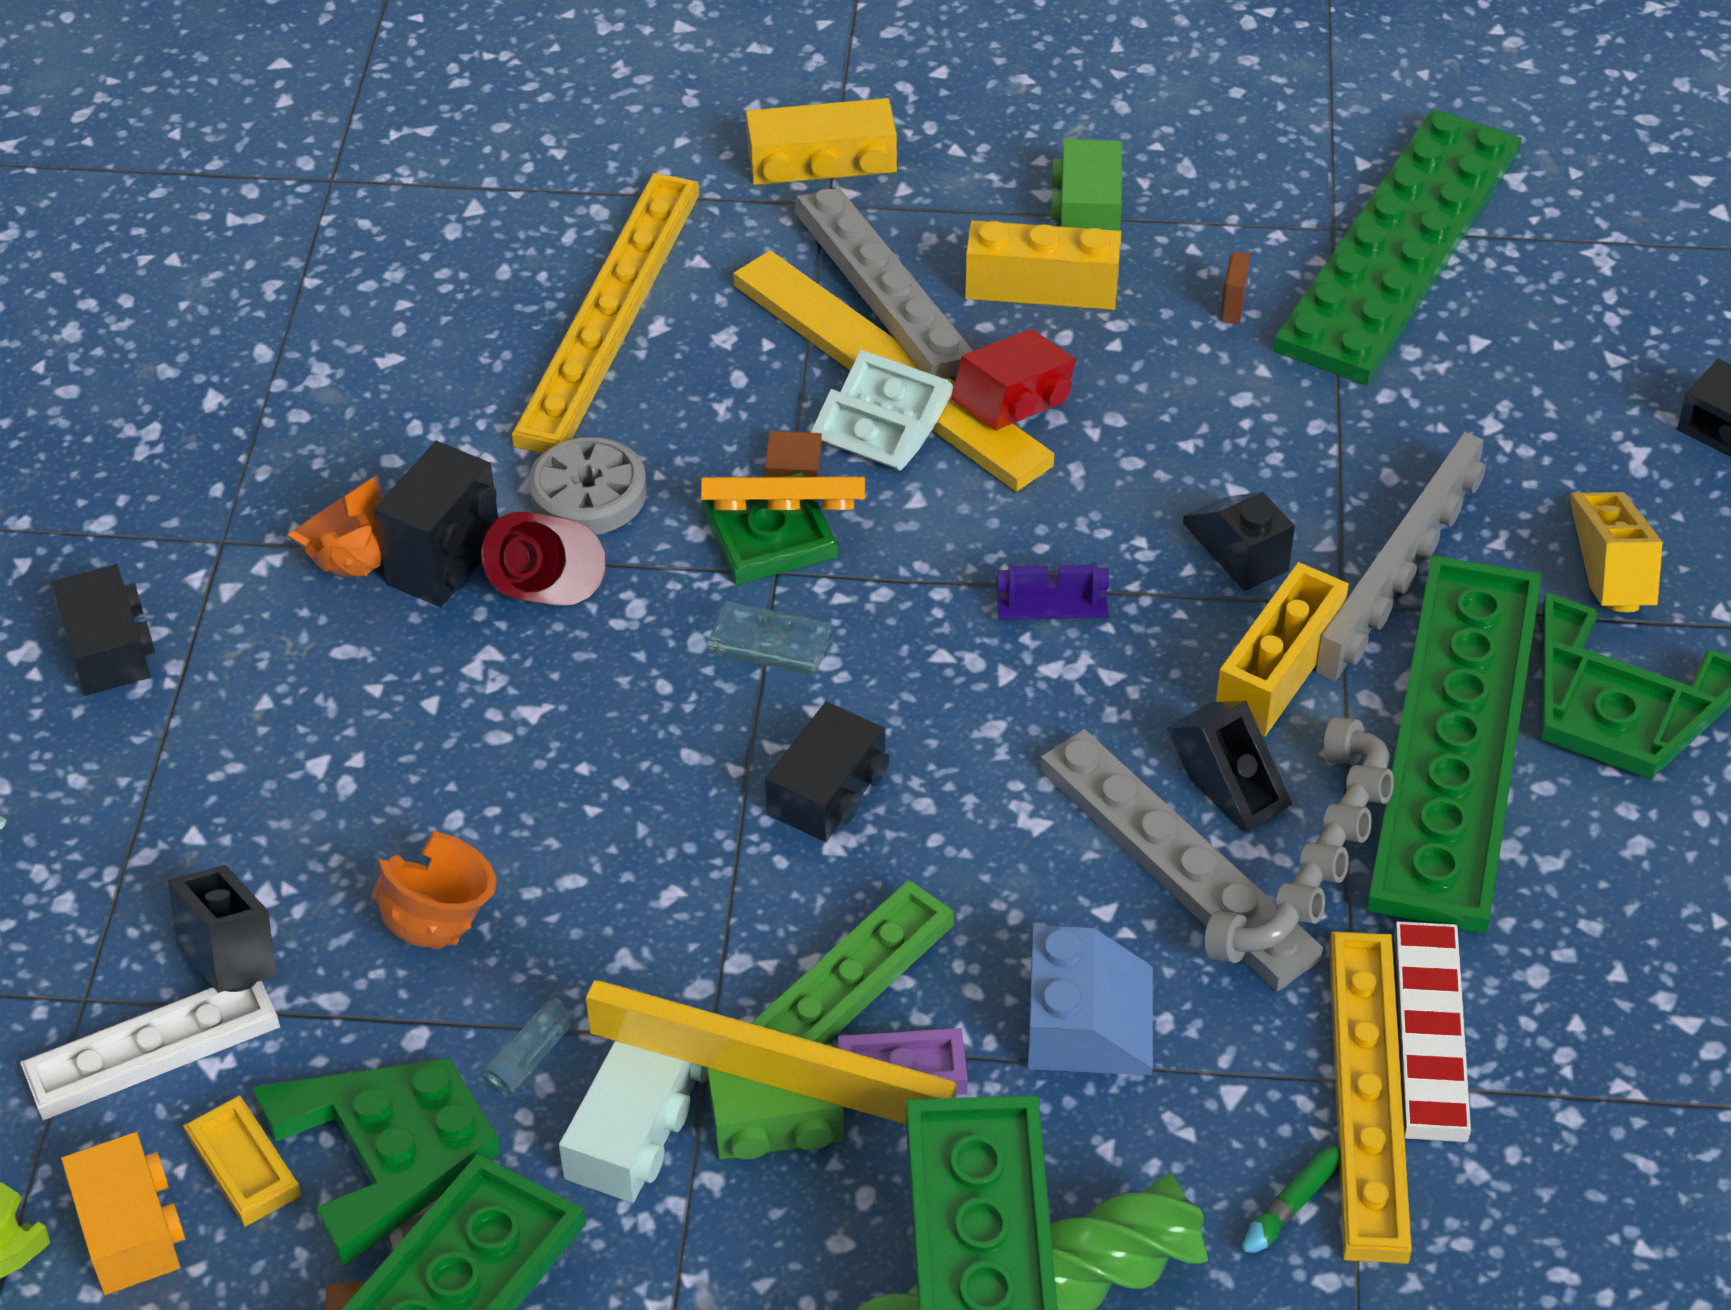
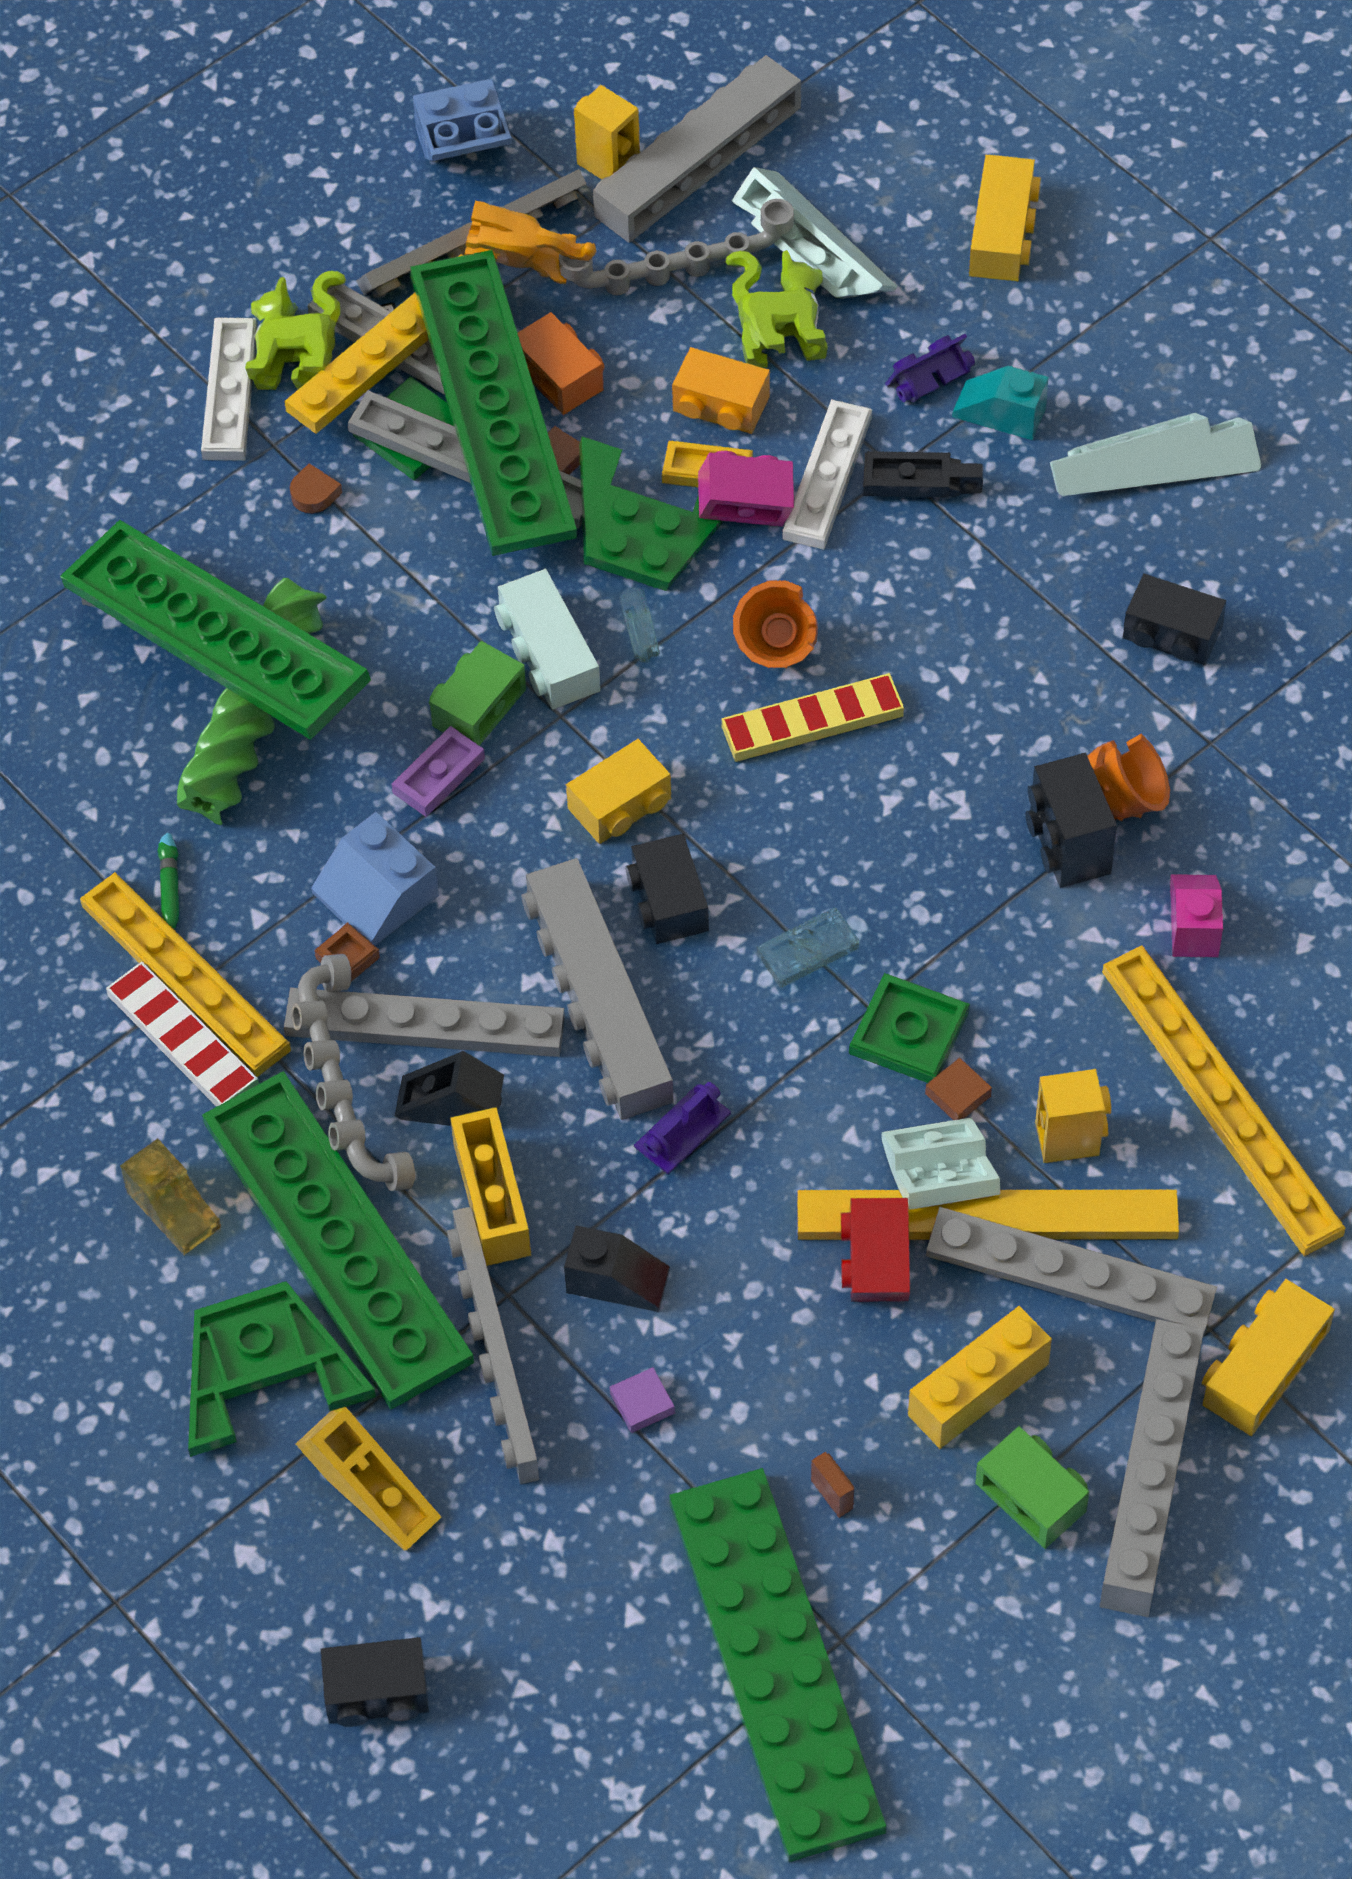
camera: 135 degrees right, 10 degrees up
black brick [168,865,276,993] -> none
dark red piece [480,512,606,606] -> none
light grey wheel [528,437,647,534] -> none
yellow tile [586,980,957,1125] -> none
light orange plate [701,476,865,510] -> none
bright green plate [751,880,954,1044] -> none
none -> clear yellow arch [120,1138,221,1255]
none -> dark orange tile [314,922,380,982]
none -> light grey brick [521,858,674,1120]
none -> yellow brick [566,739,671,844]
none -> medium lavender tile [610,1367,675,1433]
none -> dark pink brick [698,451,794,527]
none -> tile [721,673,904,762]
none -> black hinge [863,451,983,497]
none -> yellow brick [1035,1069,1111,1163]
none -> light grey brick [1100,1319,1204,1617]
none -> dark pink slope [1170,874,1223,957]

